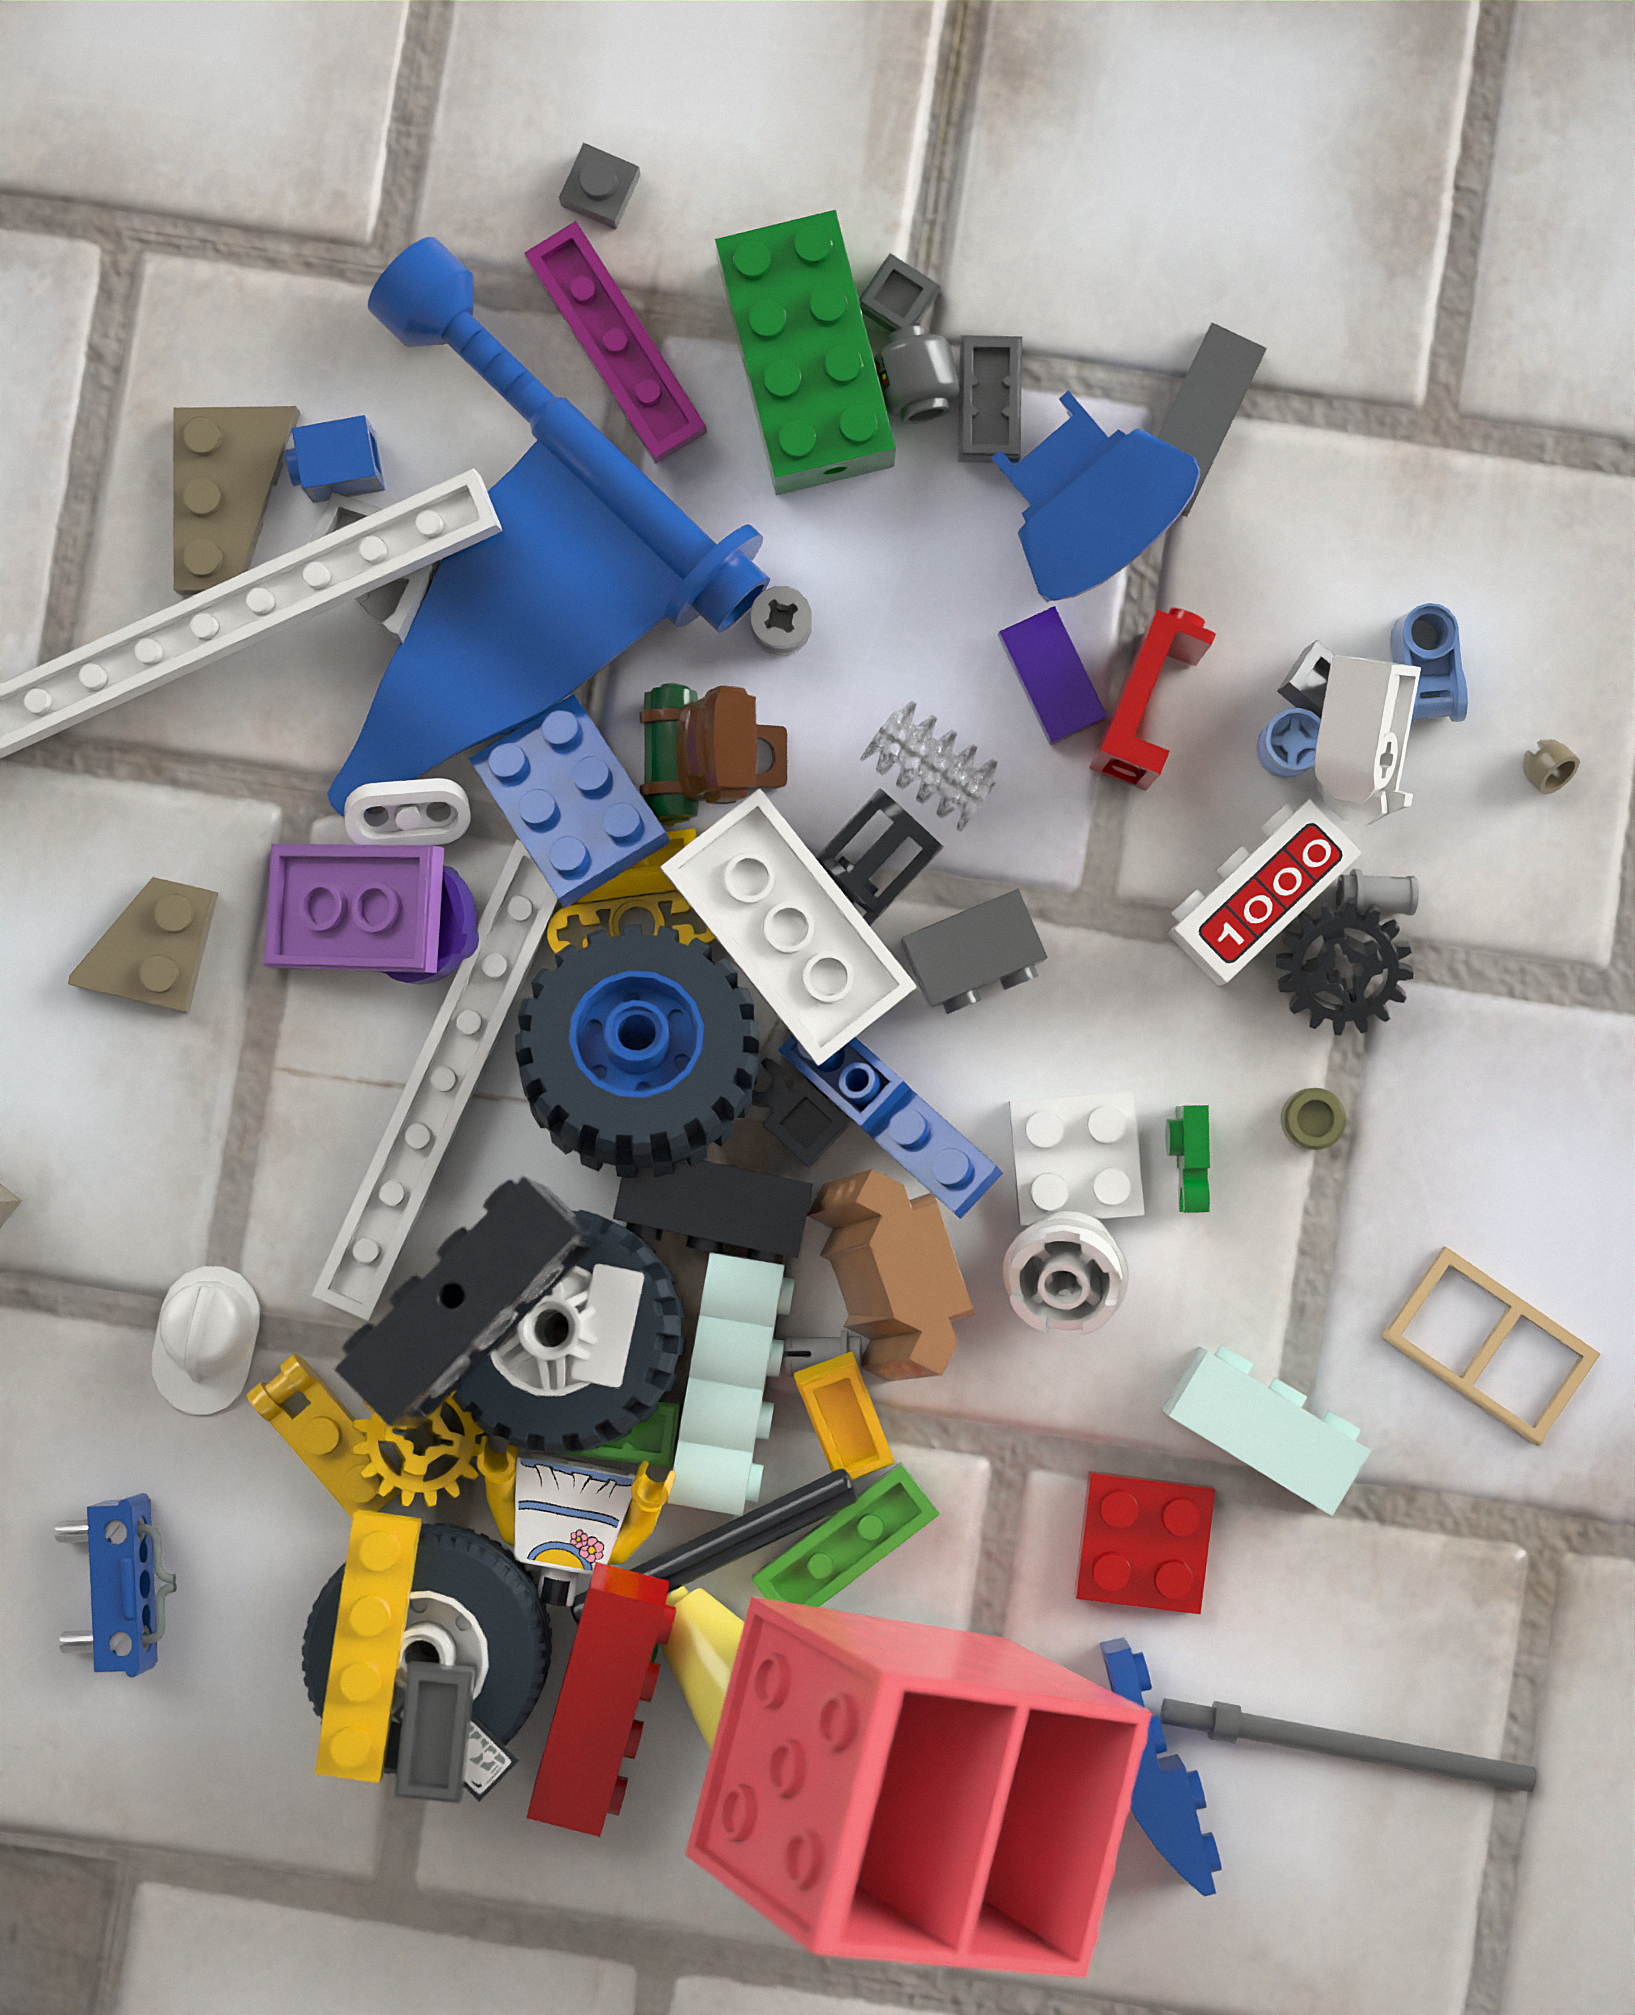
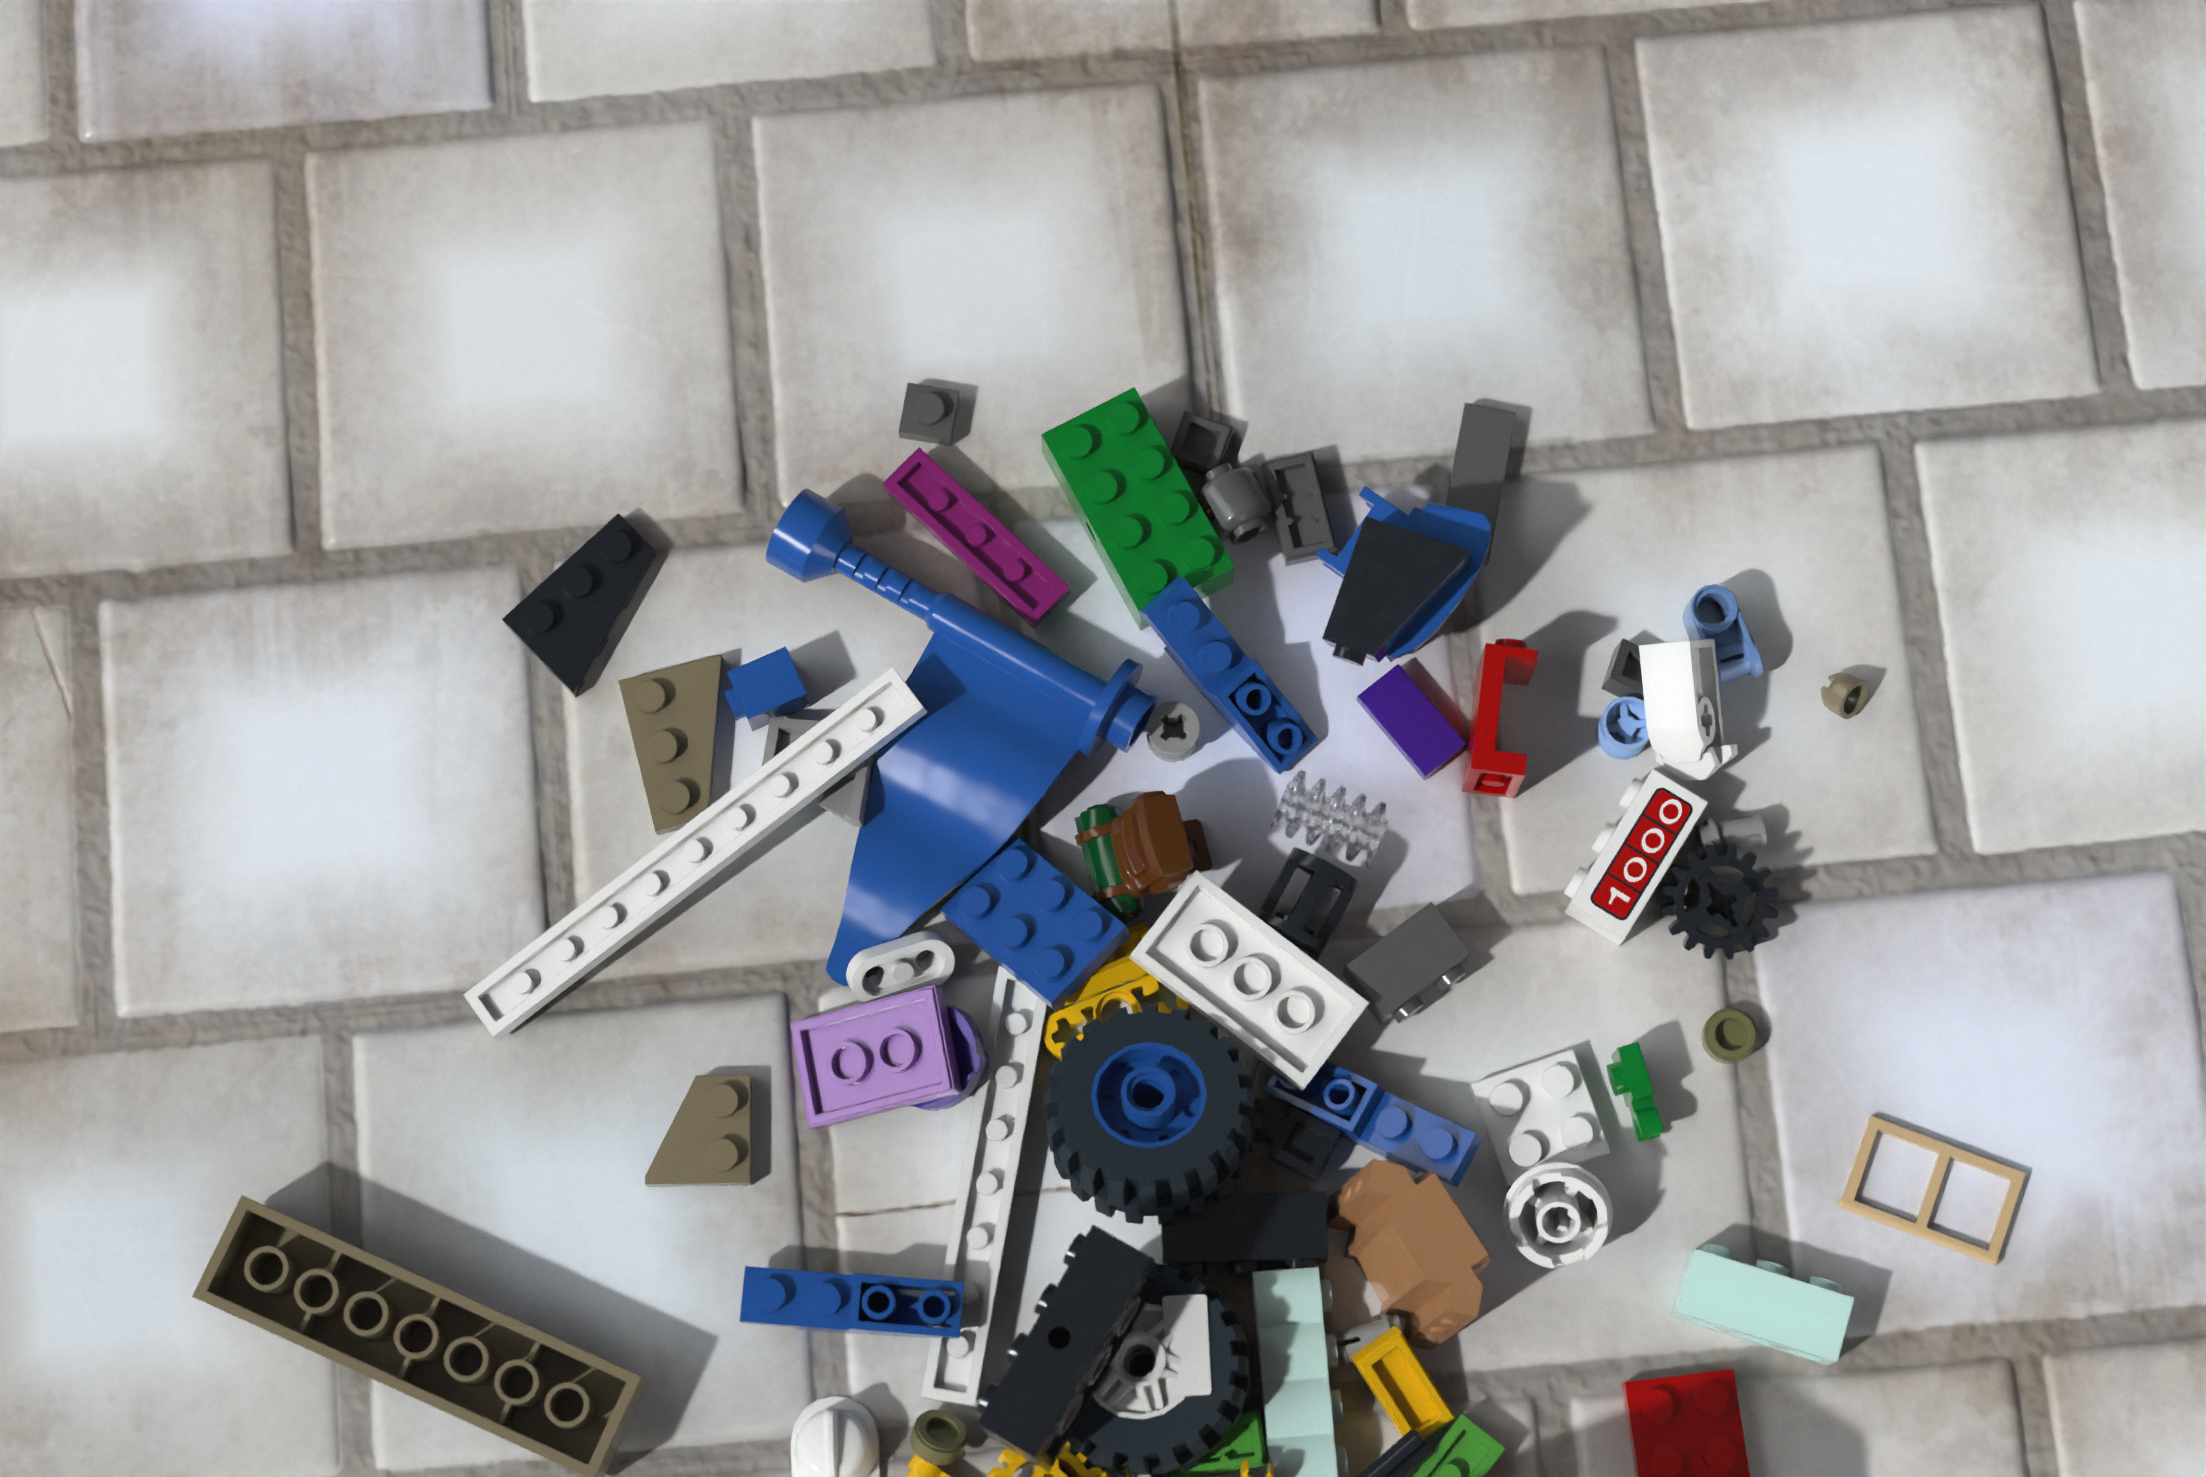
camera: 15 degrees left, 10 degrees down
none -> black wing [502,513,656,698]
none -> blue slope [740,1266,964,1339]
none -> olive tile [910,1409,968,1465]
none -> blue slope [1139,577,1318,774]
none -> black slope [1322,516,1473,666]

